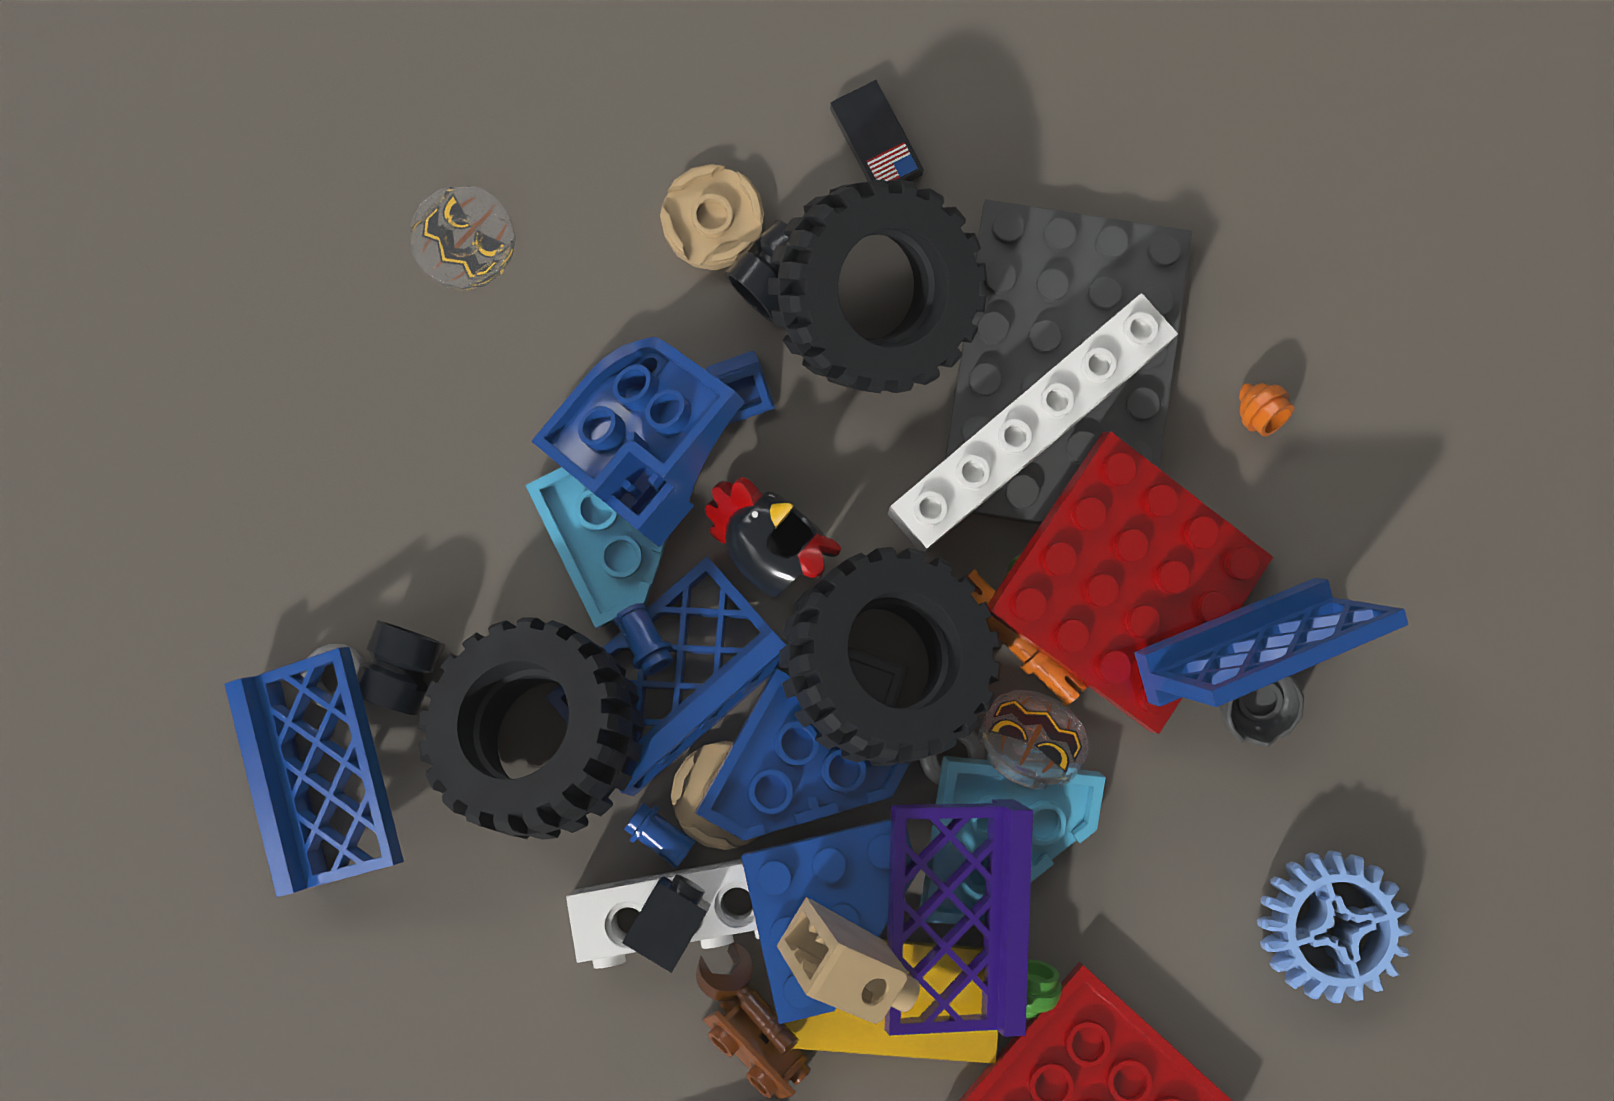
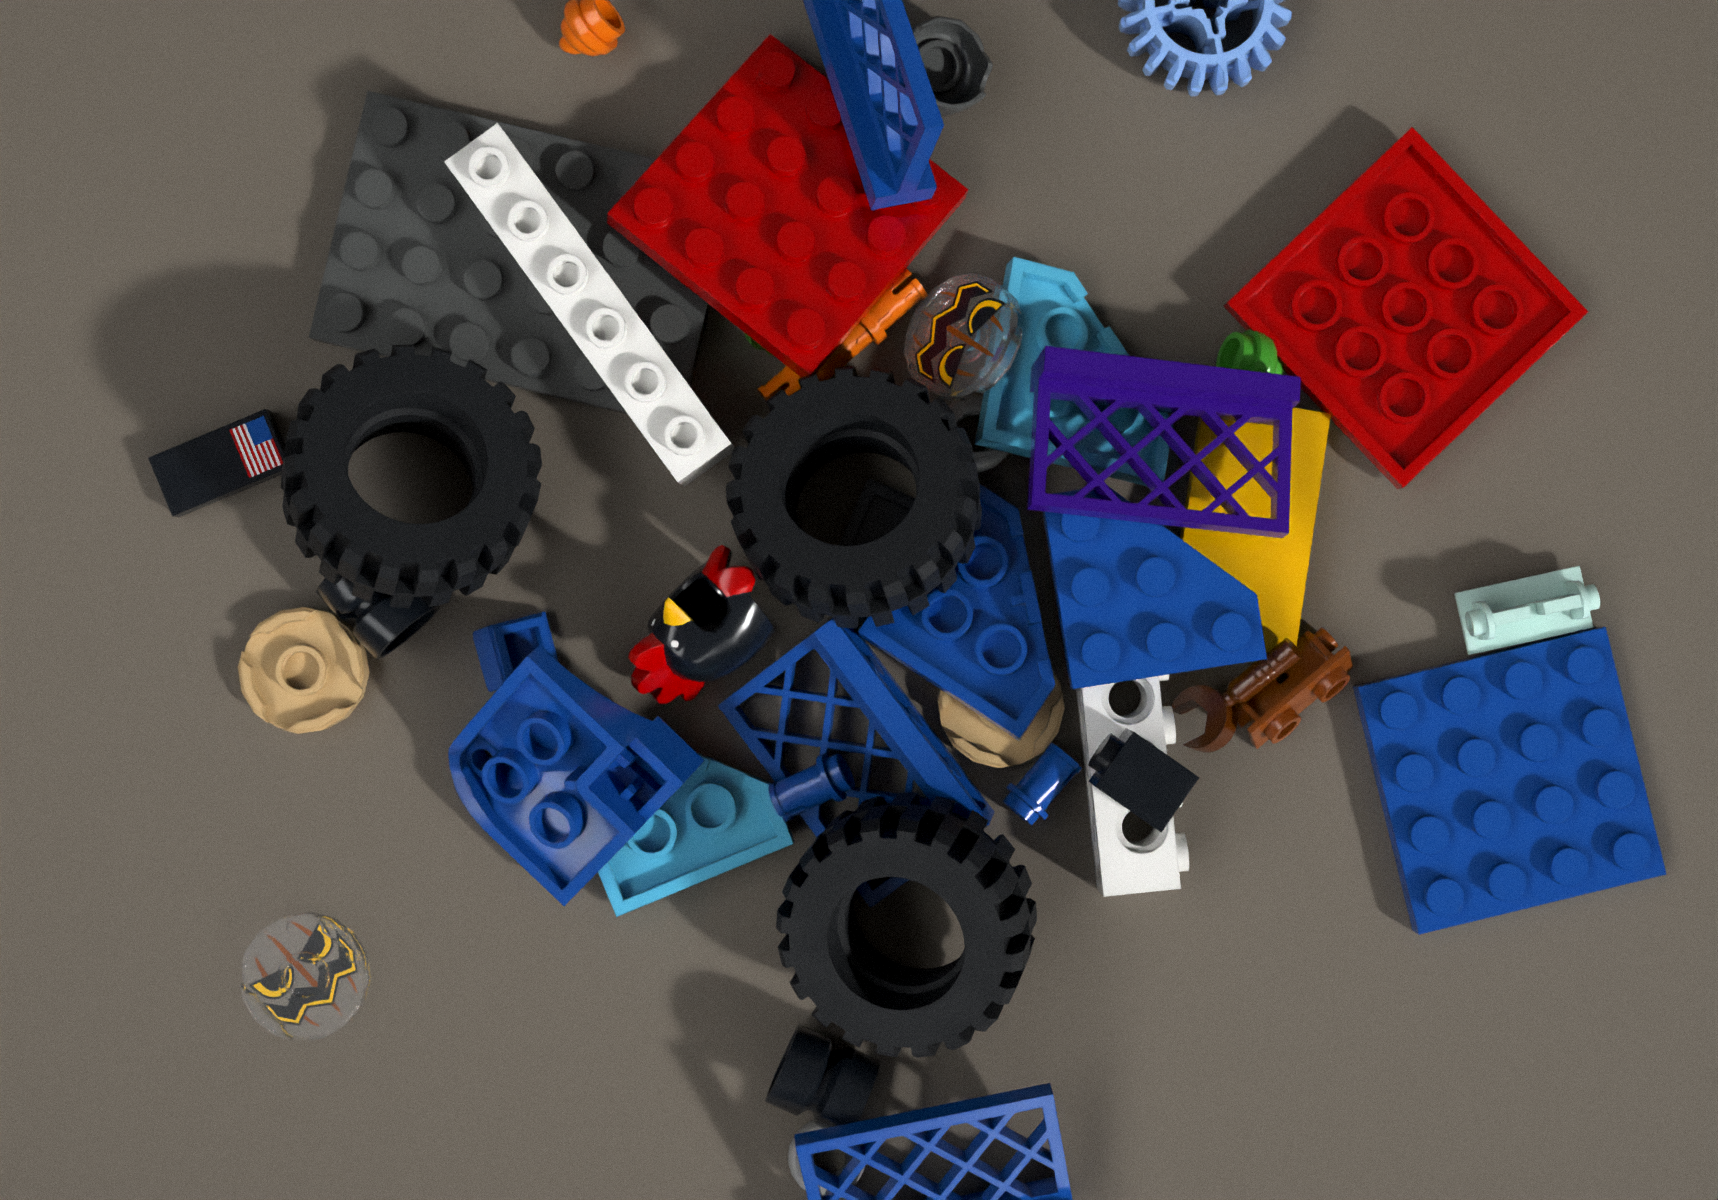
camera: 85 degrees left, 5 degrees up
tan torso [777,897,920,1024] -> none

